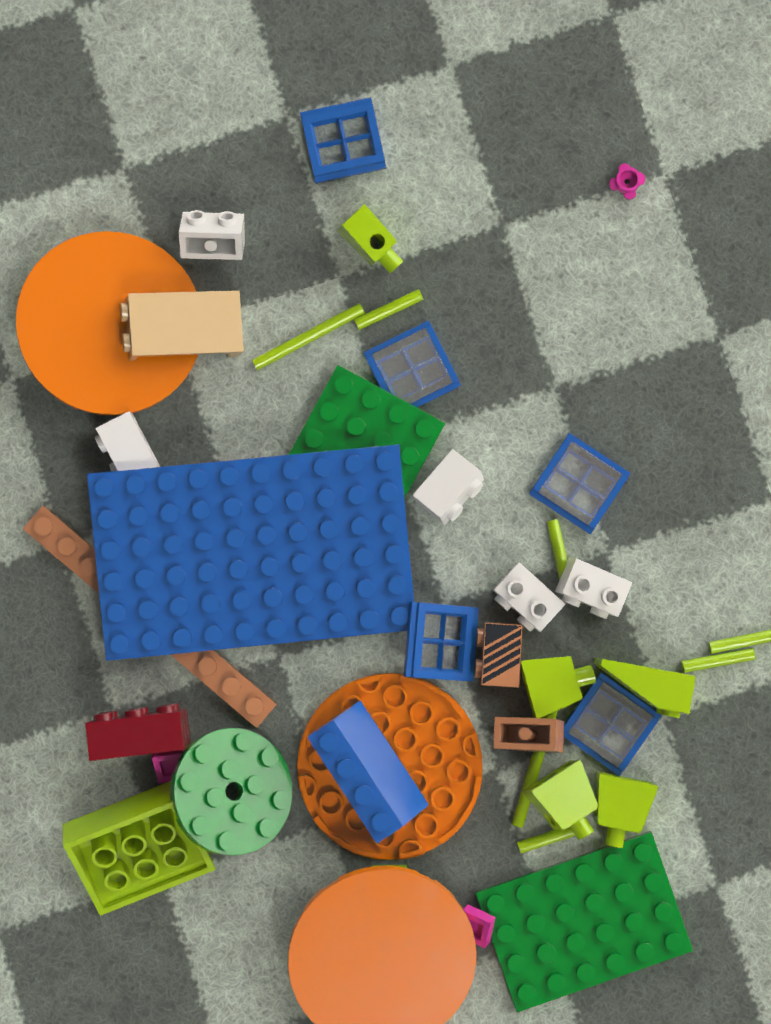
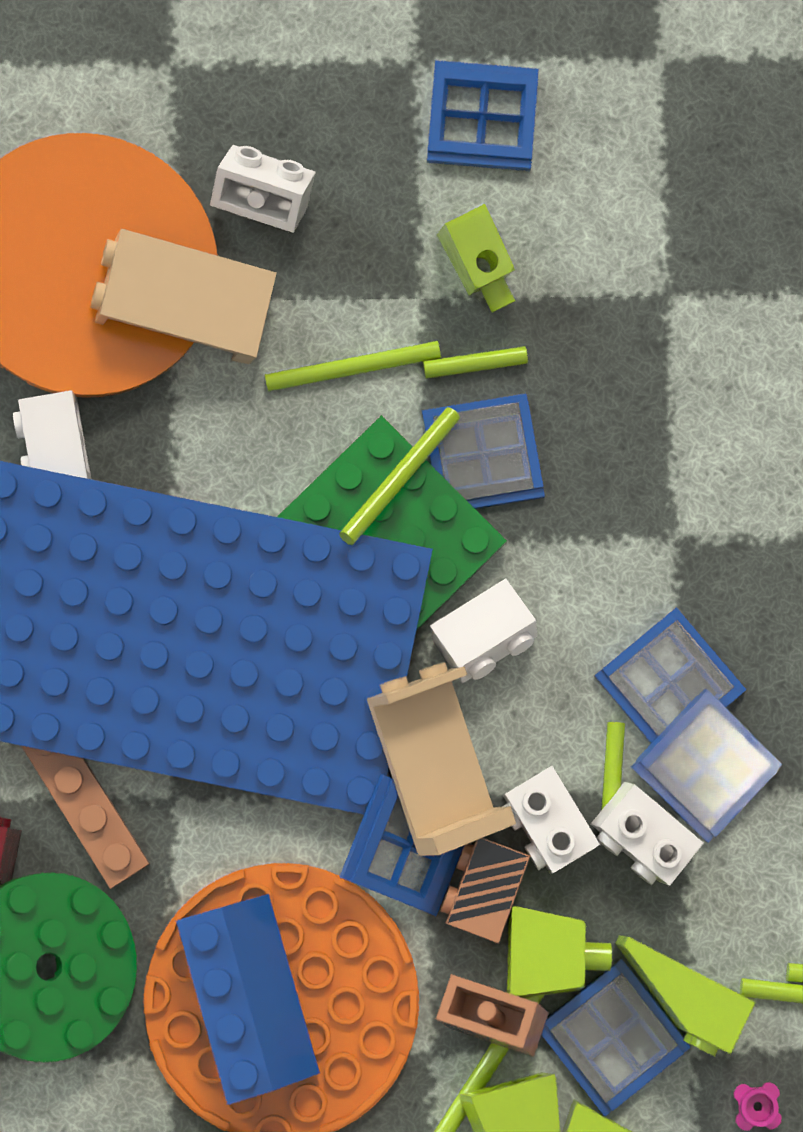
camera: 15 degrees right, 5 degrees down
none -> lime bar [339,407,460,545]
none -> tan panel [367,662,516,856]
none -> clear piece [631,689,782,843]
none -> dark pink plate [733,1082,782,1131]

